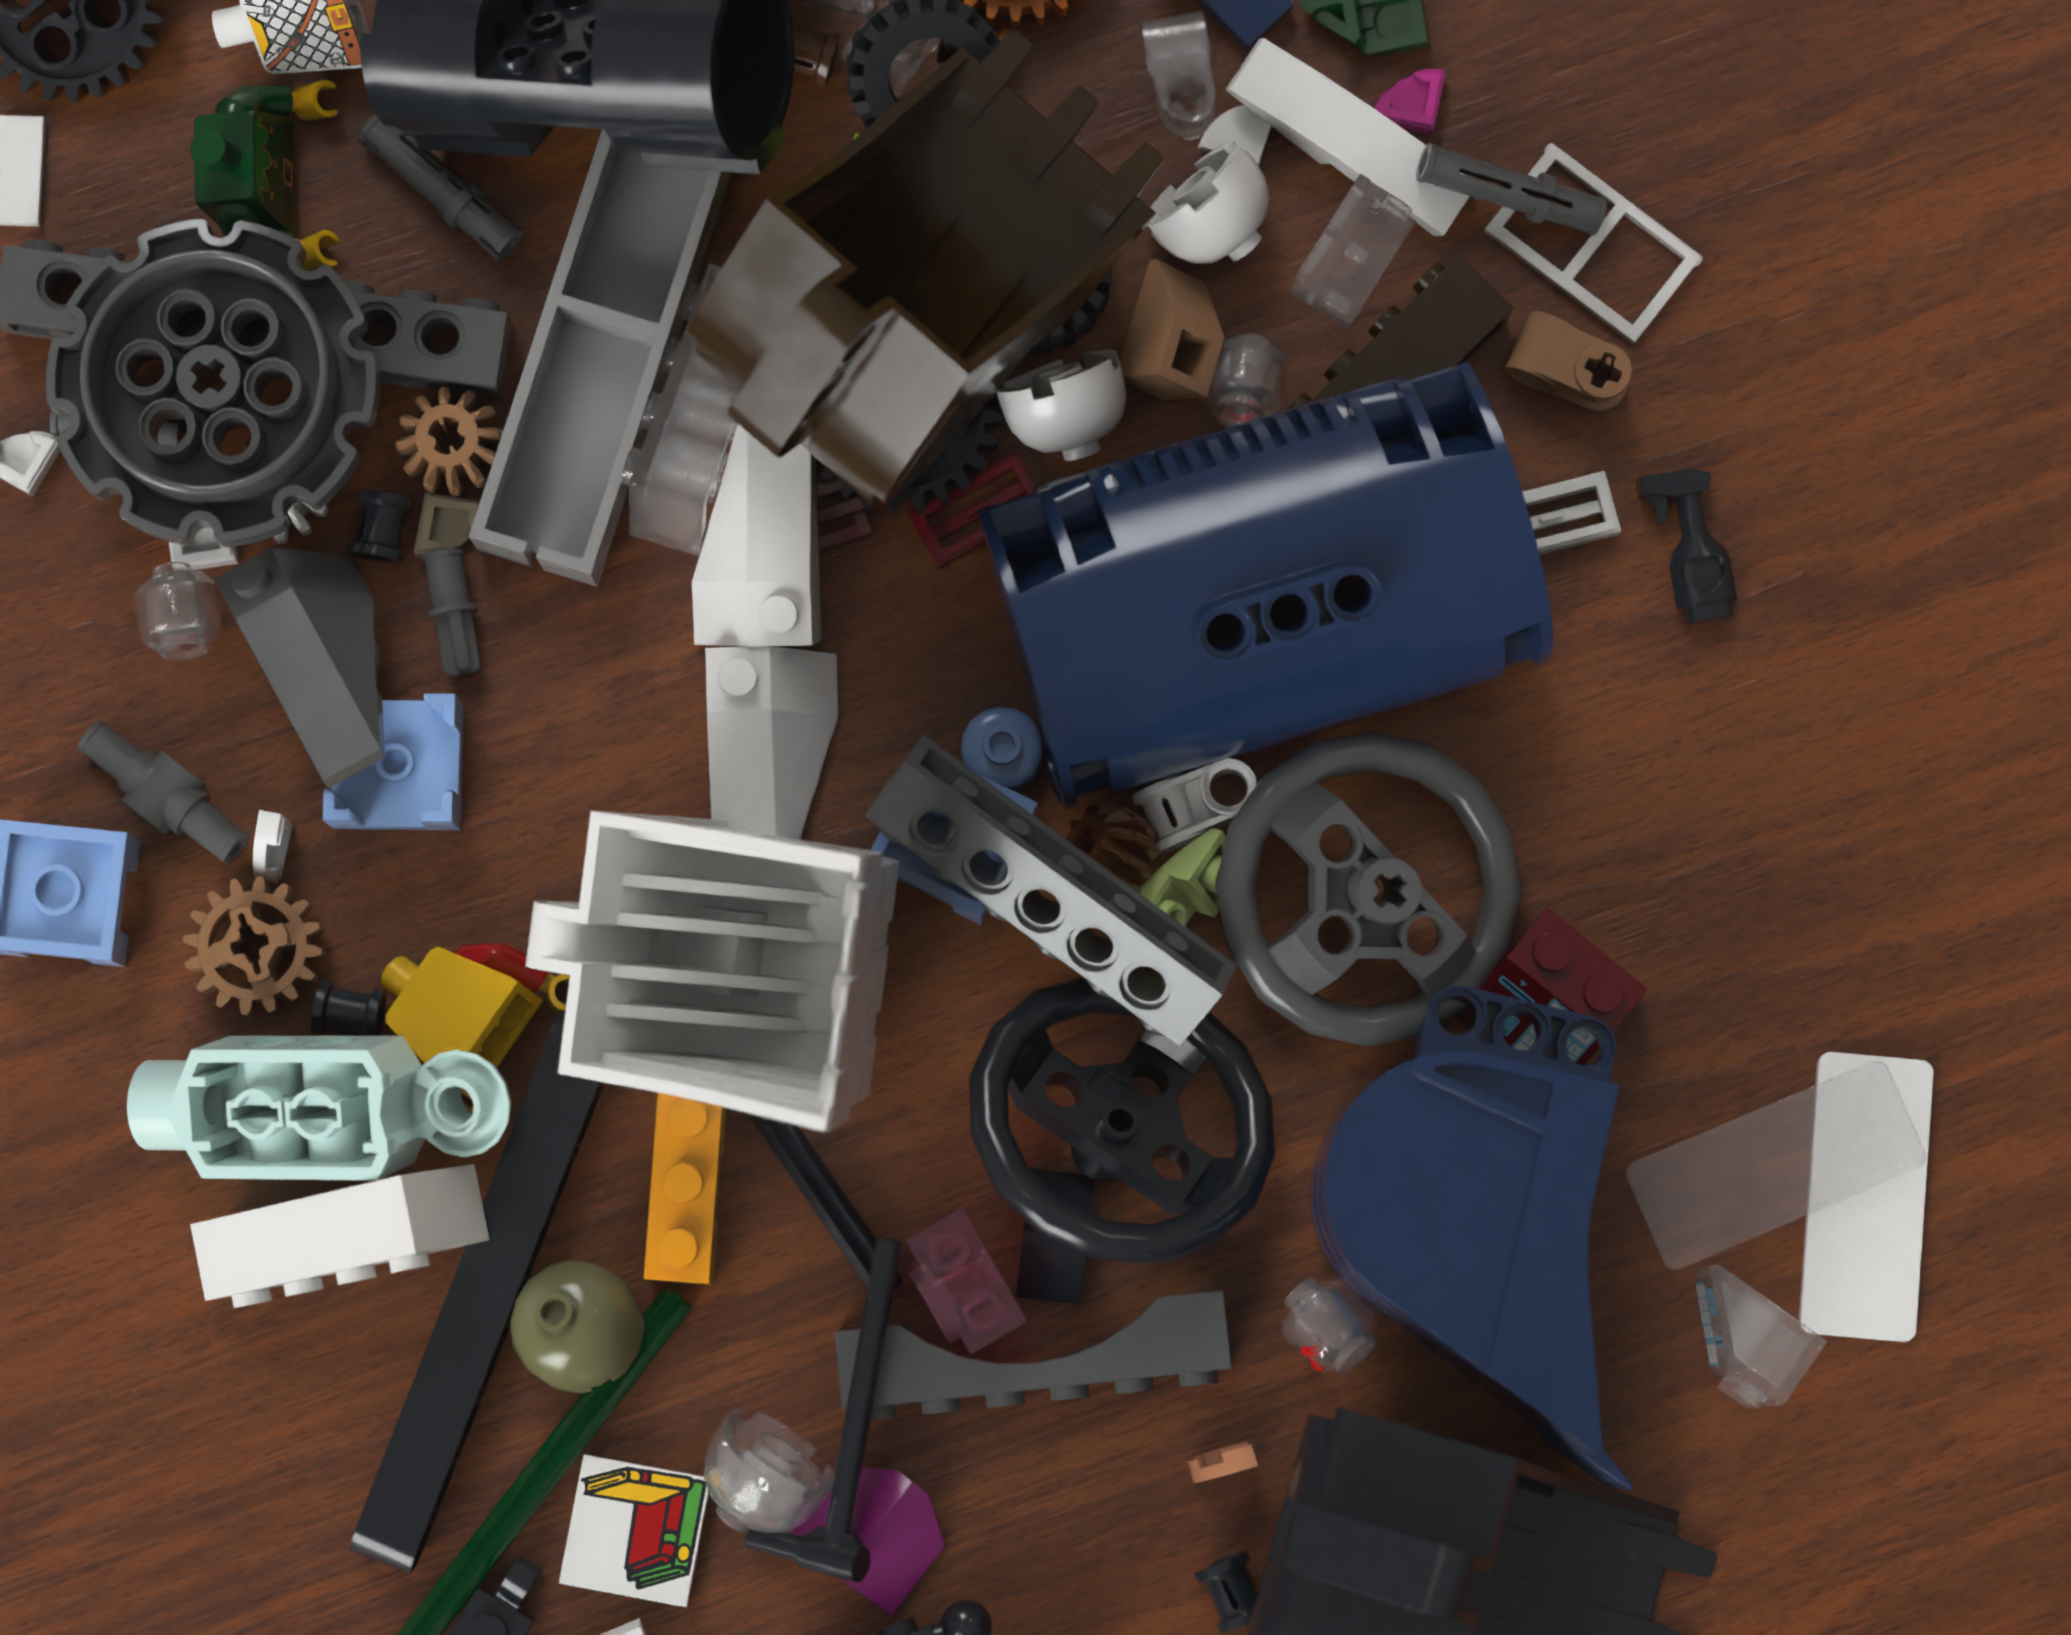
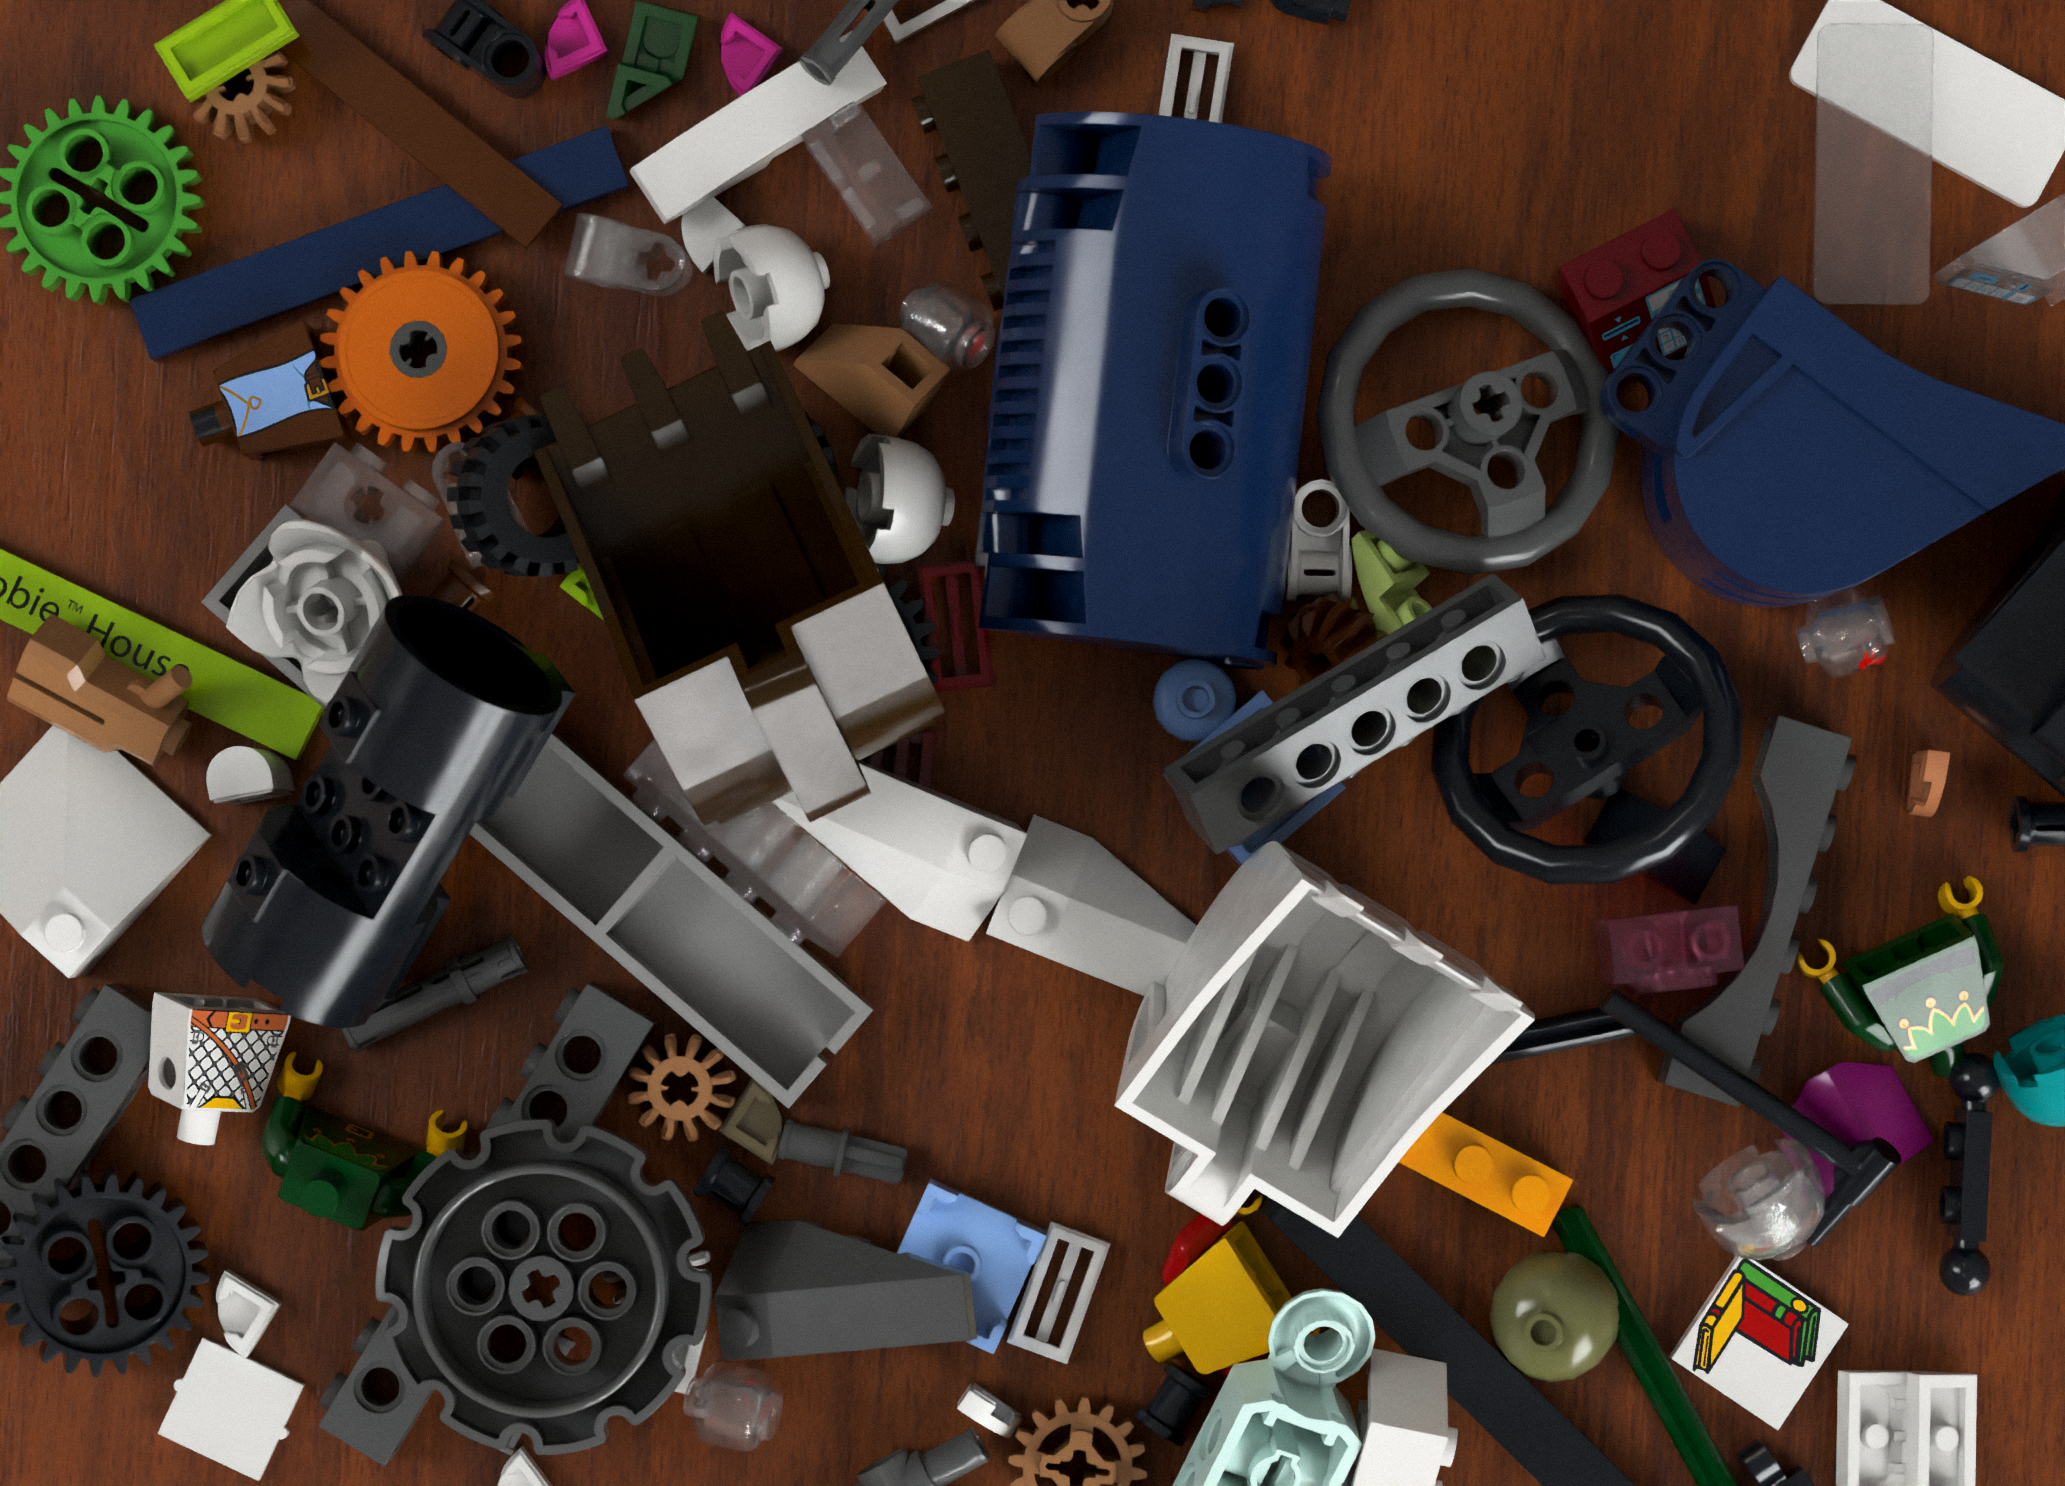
camera: 65 degrees left, 5 degrees up
none -> white tile [216,1269,282,1359]
none -> white tile [1007,1220,1111,1364]
none -> dark green torso [1797,876,2004,1078]

